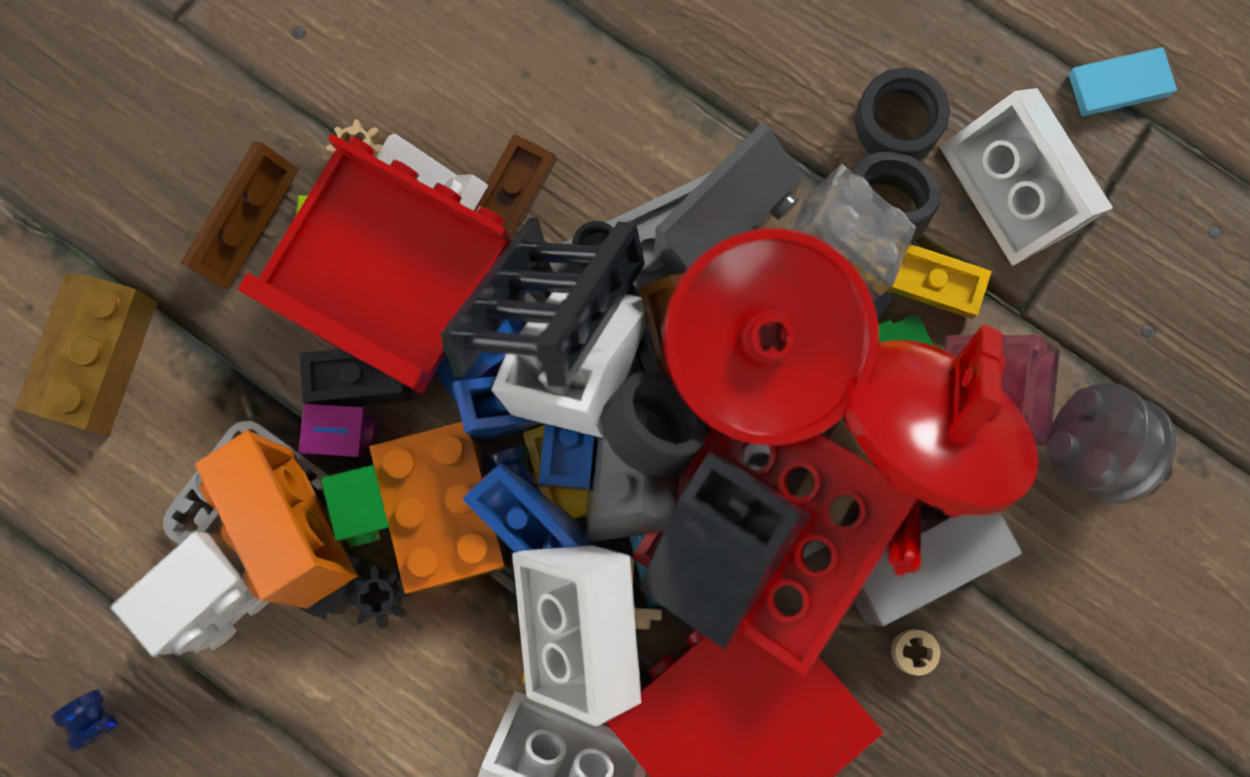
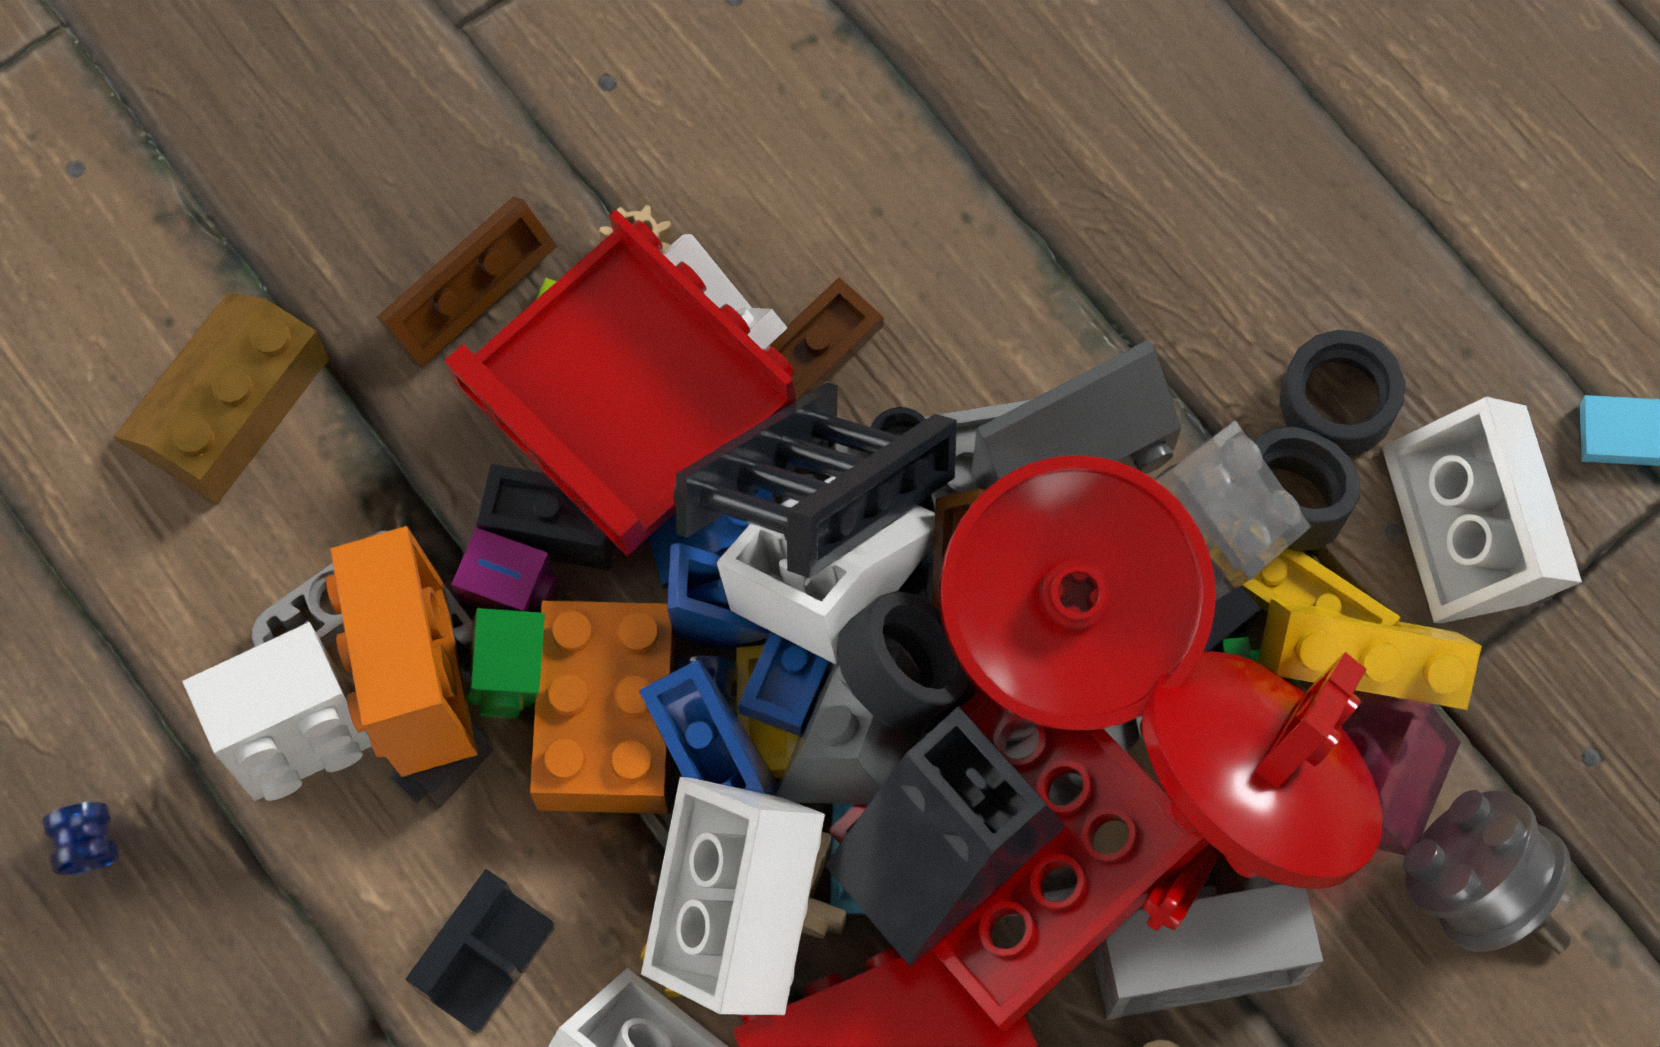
camera: 15 degrees right, 10 degrees down
black gear [346,566,412,629] -> none
none -> black panel [405,868,555,1033]
none -> yellow arch [1258,598,1482,710]

